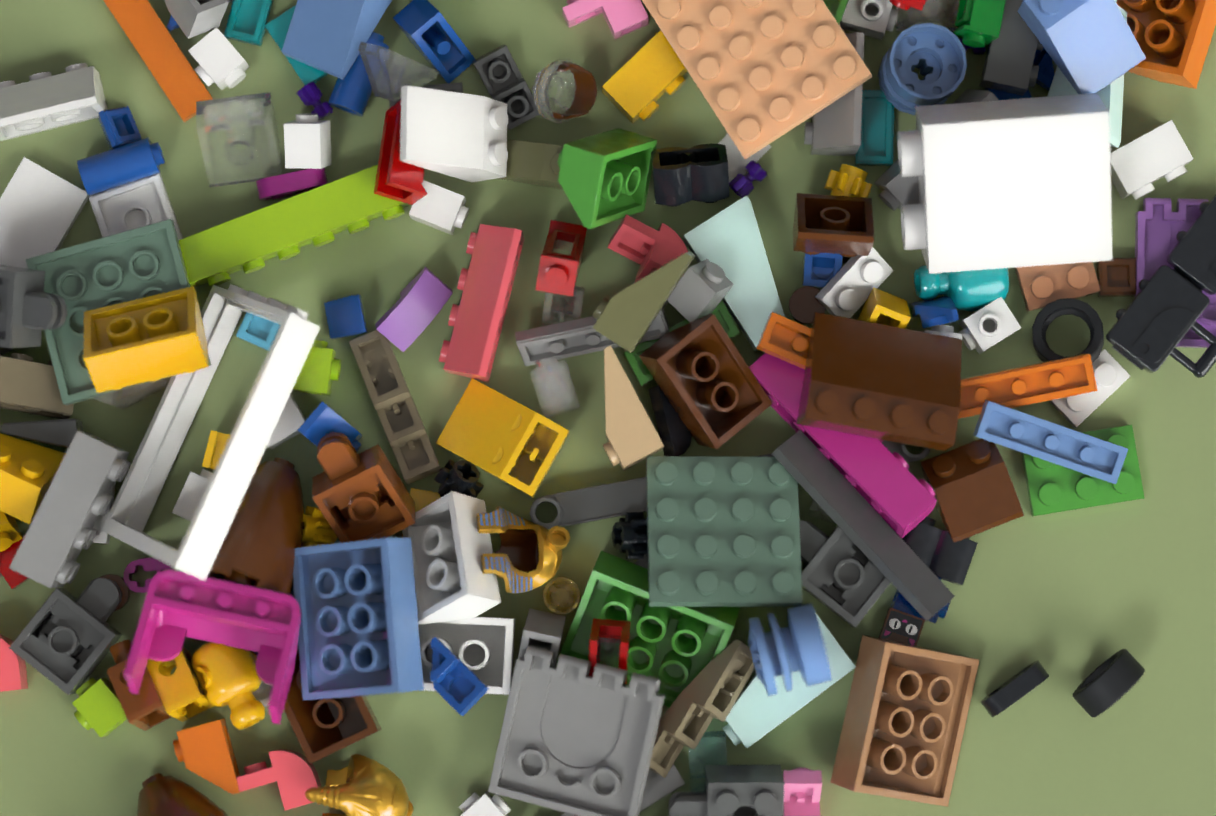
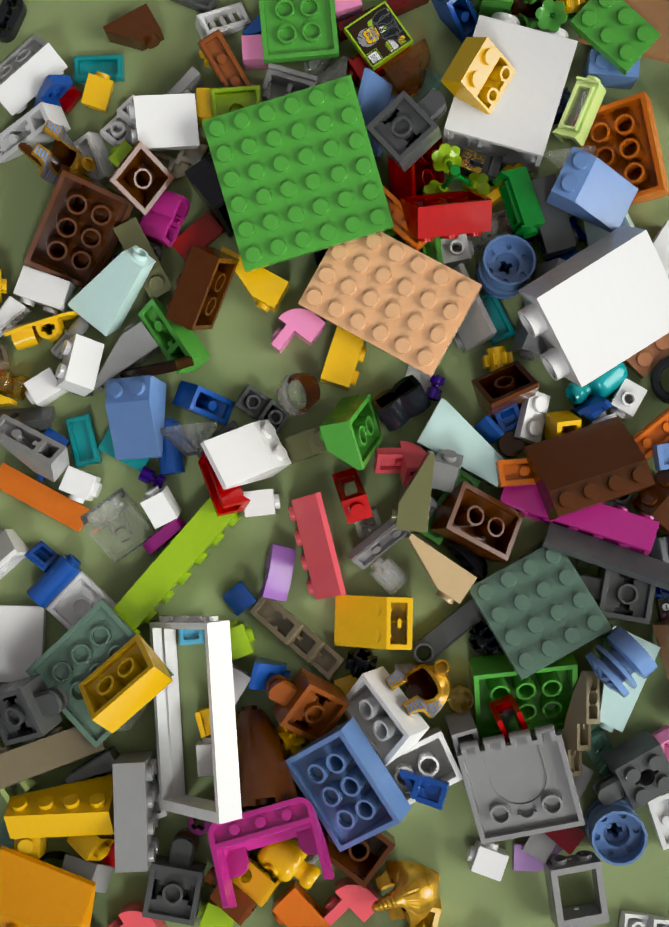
camera: 30 degrees left, 0 degrees up
none -> blue slope [473,415,504,445]

